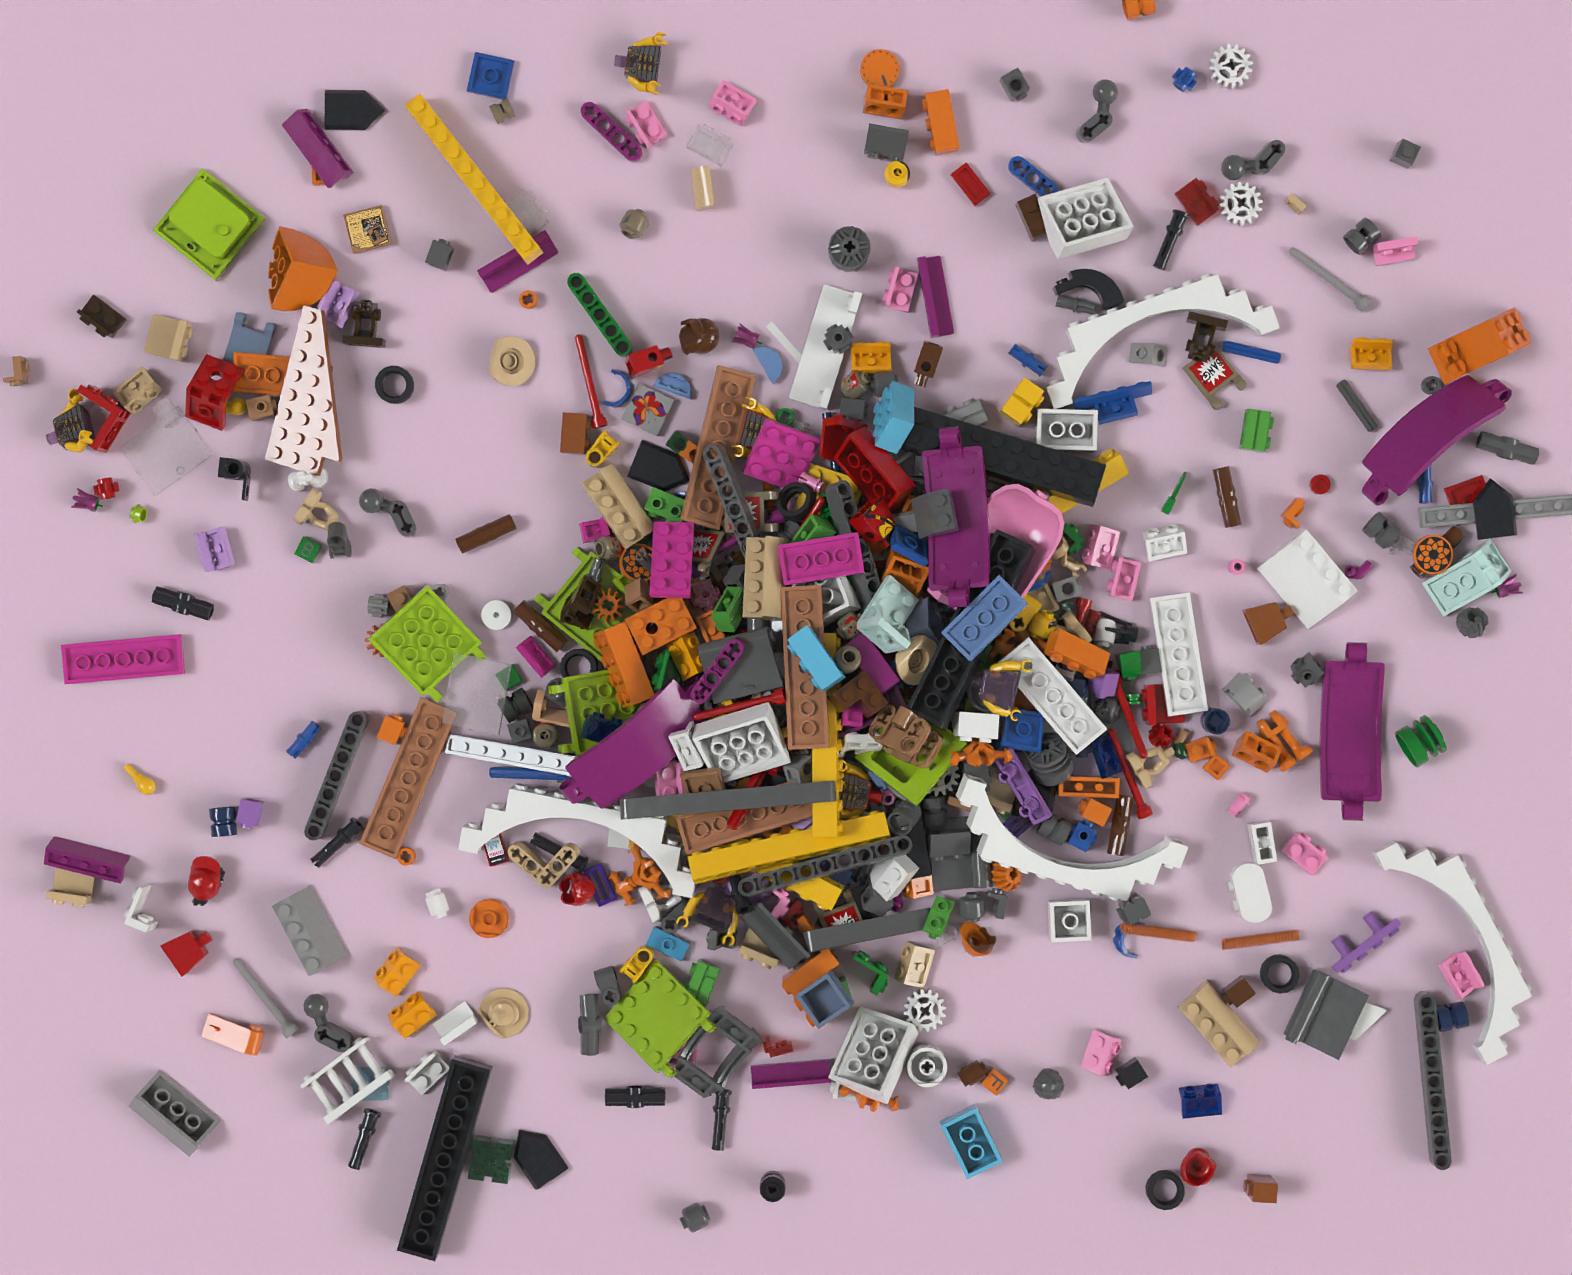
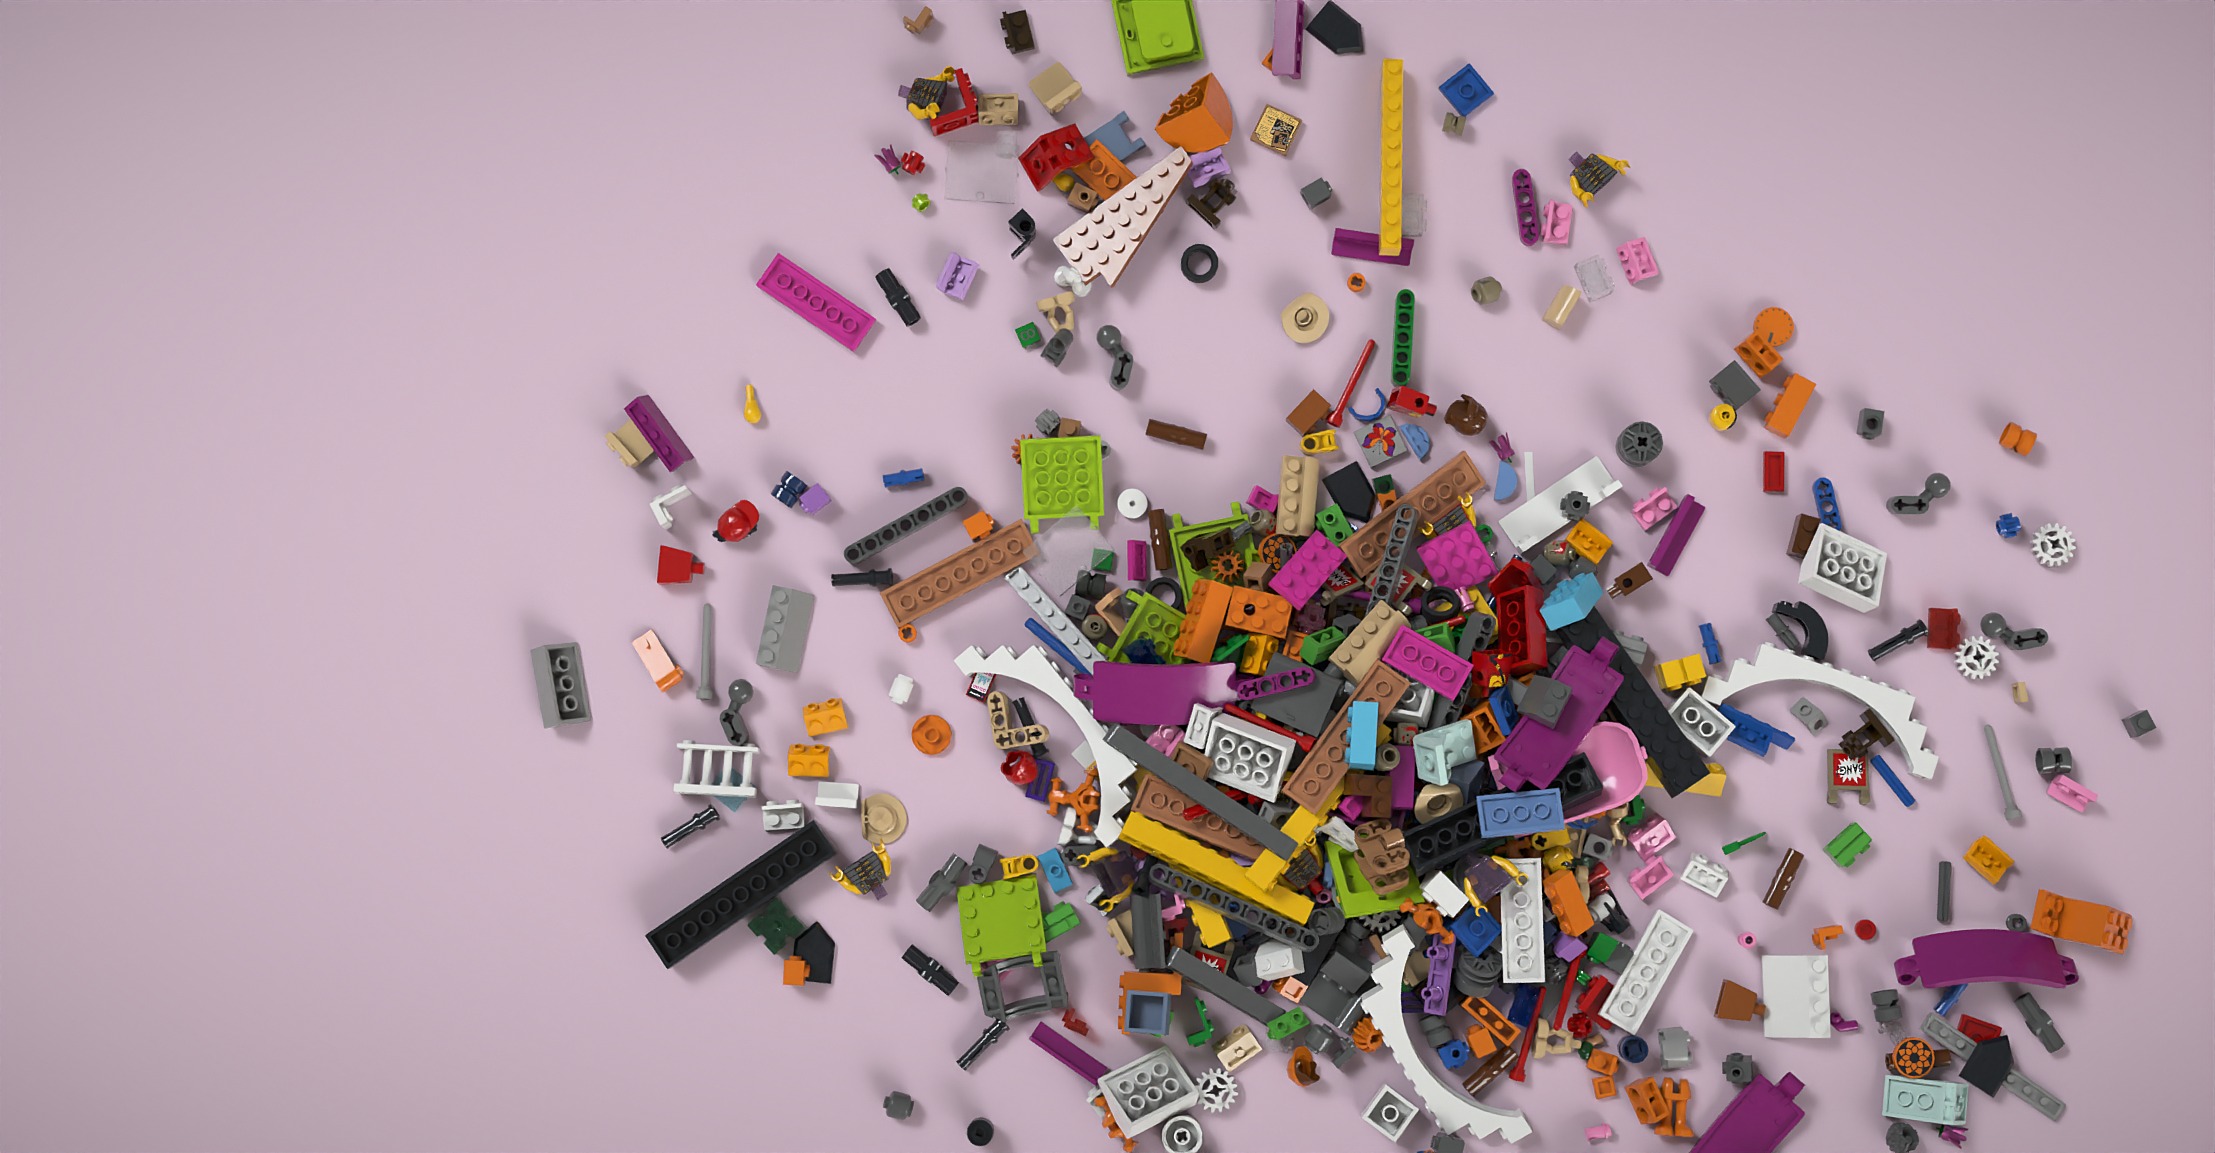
camera: 45 degrees right, 5 degrees down
none -> orange brick [783,956,810,986]
none -> torso [829,839,891,901]

